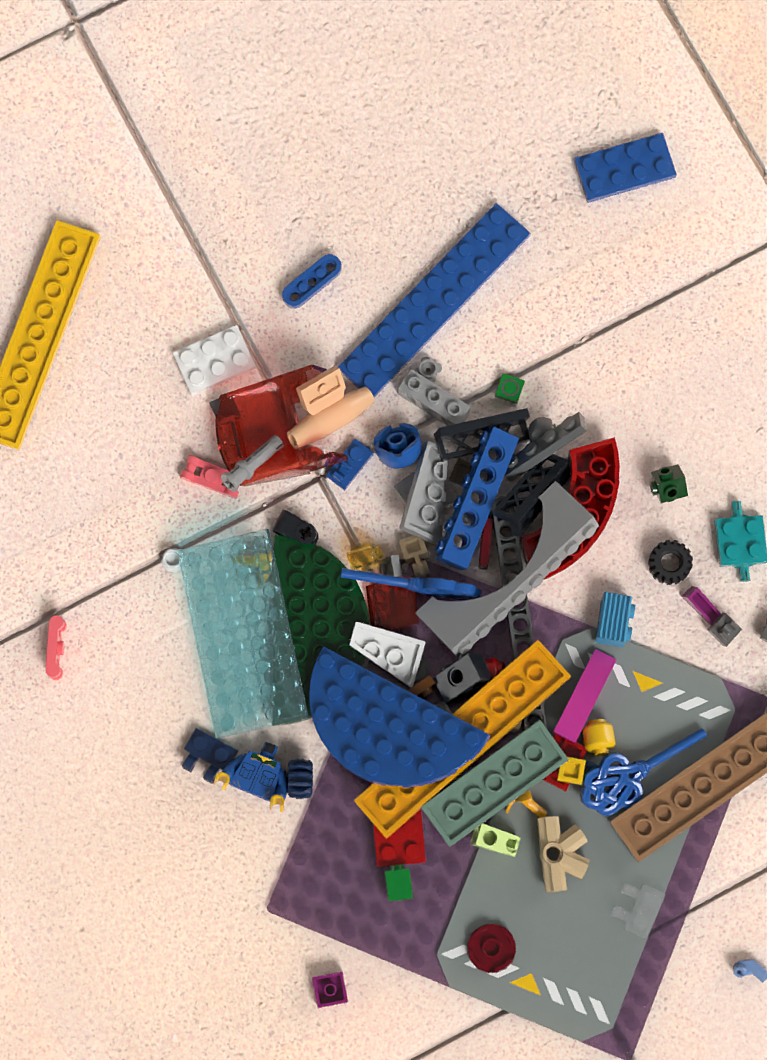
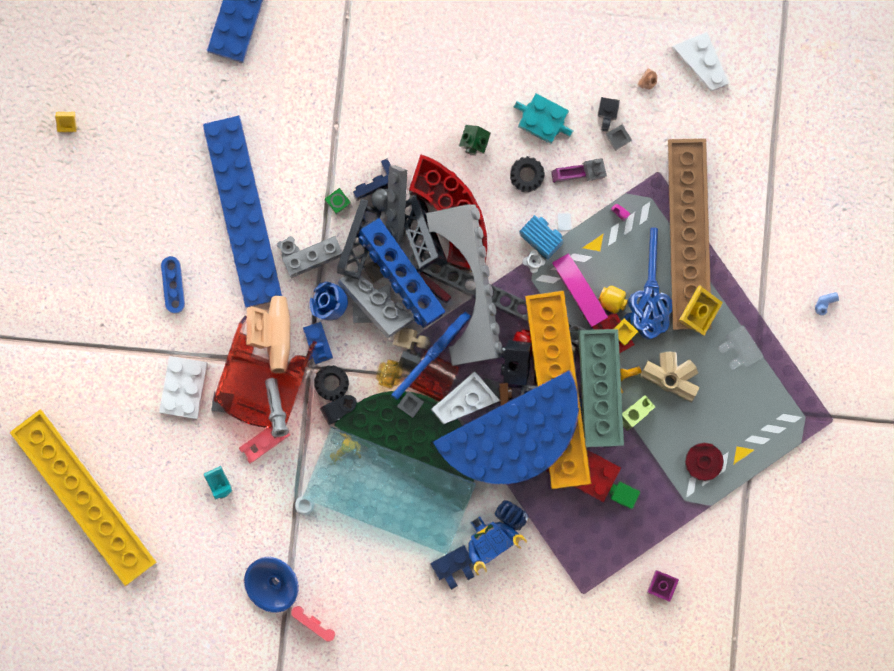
camera: 65 degrees left, 5 degrees up
none -> yellow plate [55,112,77,132]
none -> teal bracket [204,466,232,500]
none -> blue dish [244,557,299,613]
none -> black tyre [314,365,349,401]
none -> dark blue bracket [353,158,391,201]
none -> dark grey plate [397,391,424,418]
none -> white plate [522,250,545,273]
none -> white sticker [558,213,571,230]
none -> dark pink tile [611,204,630,221]
none -> yellow slope [678,286,723,336]

